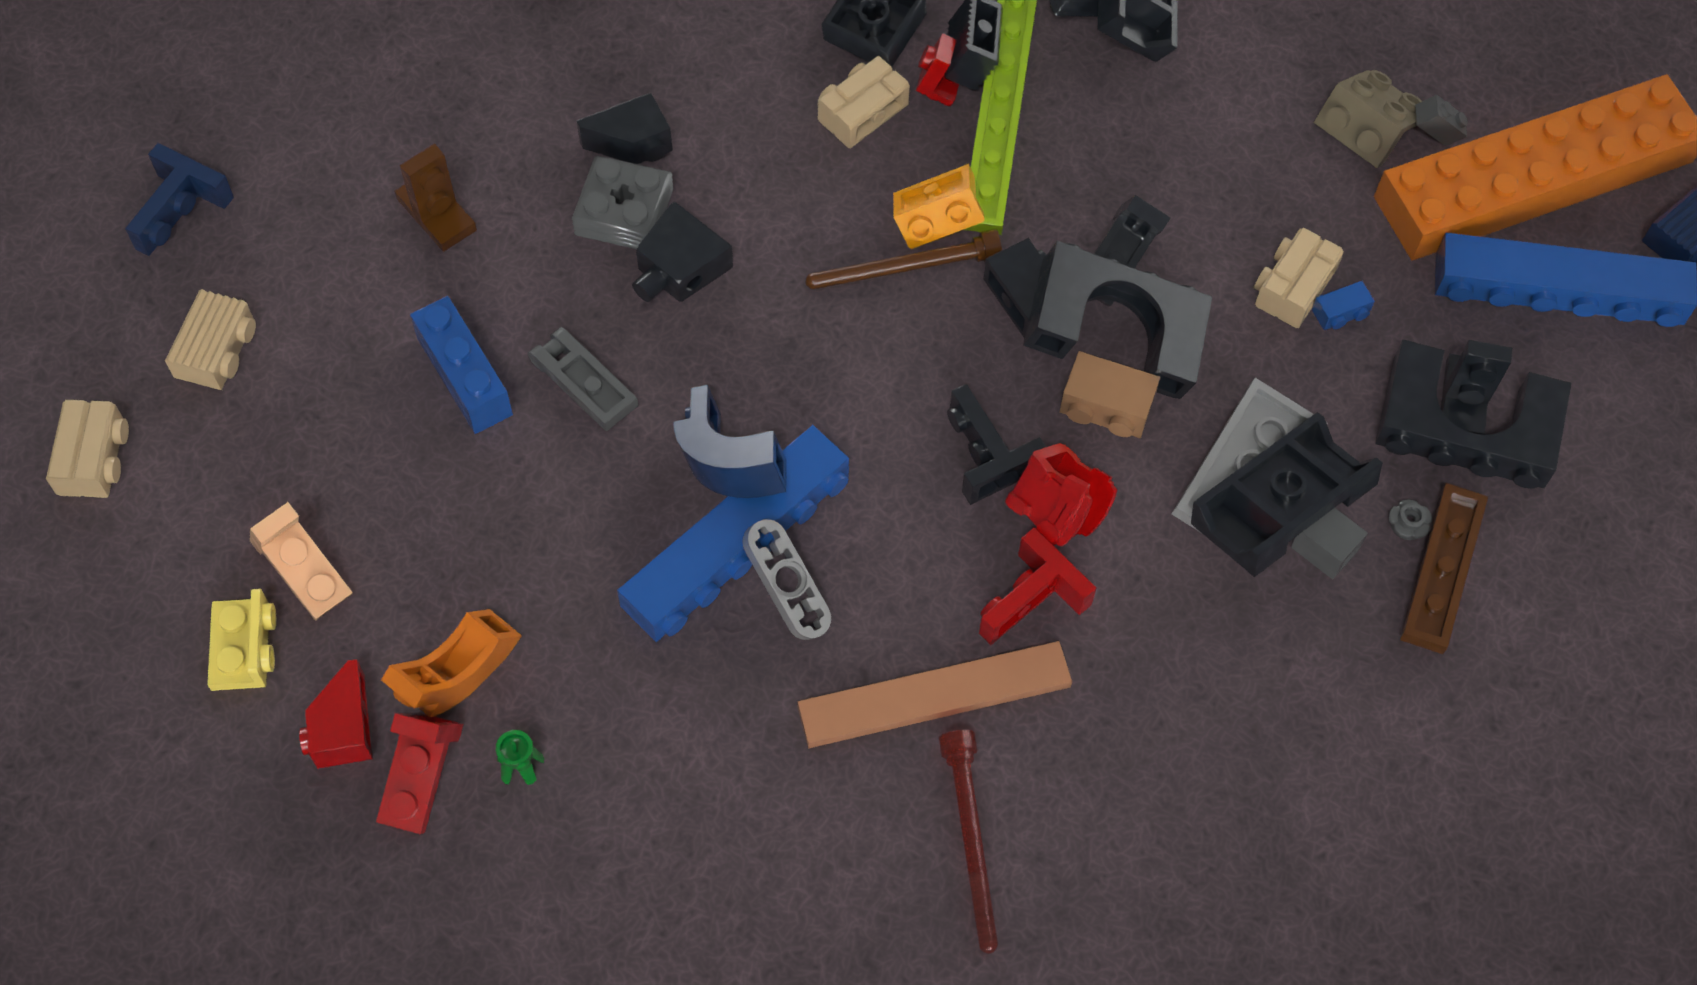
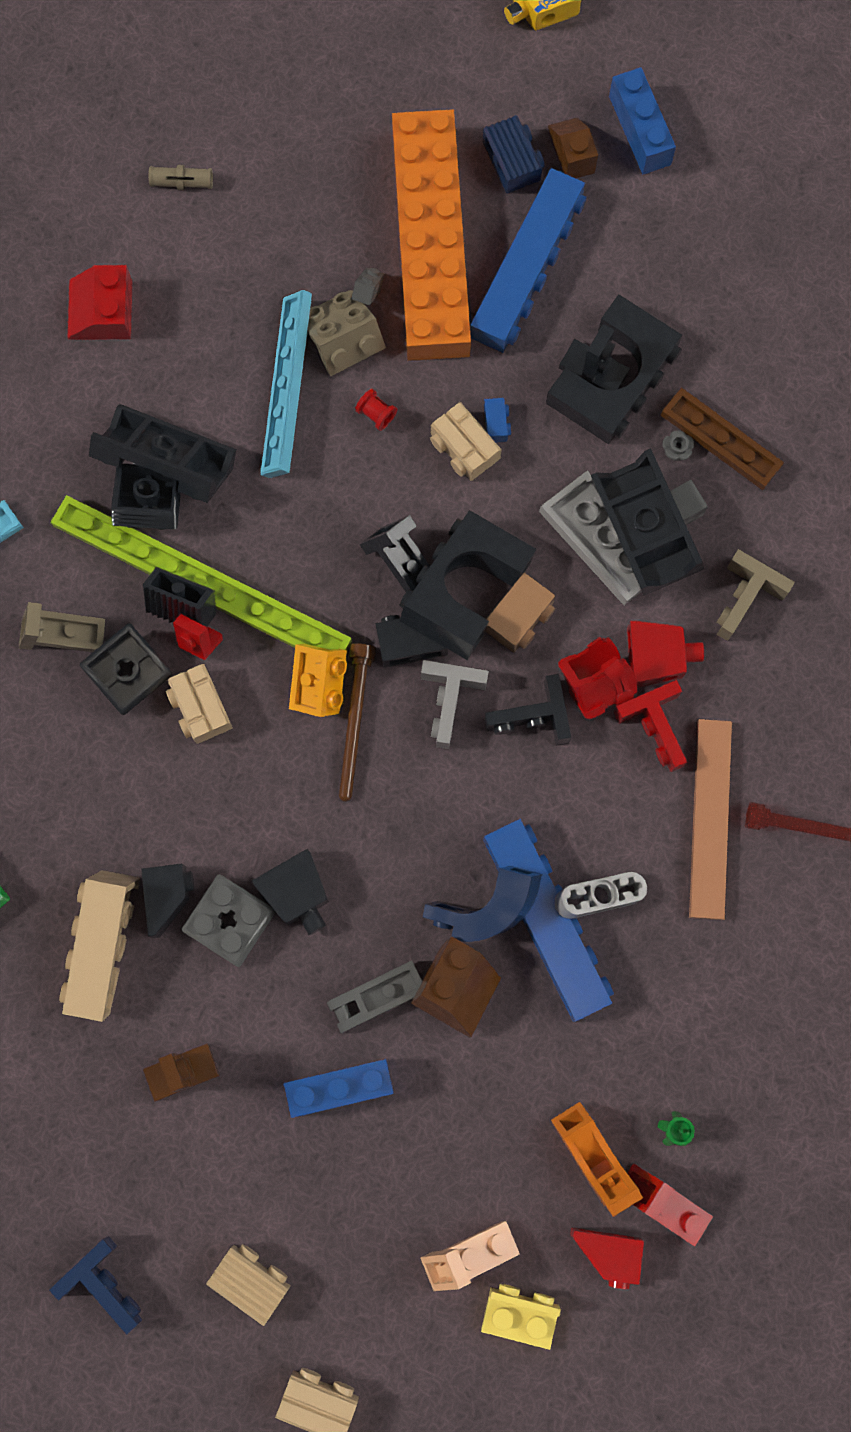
camera: 70 degrees left, 15 degrees up
none -> tan wedge [59,870,140,1022]
none -> medium azure tile [261,290,312,478]
none -> red bush [355,389,398,431]
none -> reddish brown slope [411,937,501,1038]
none -> light grey bracket [421,660,489,749]
none -> red torso [627,621,704,688]
none -> dark tan bracket [716,549,795,641]

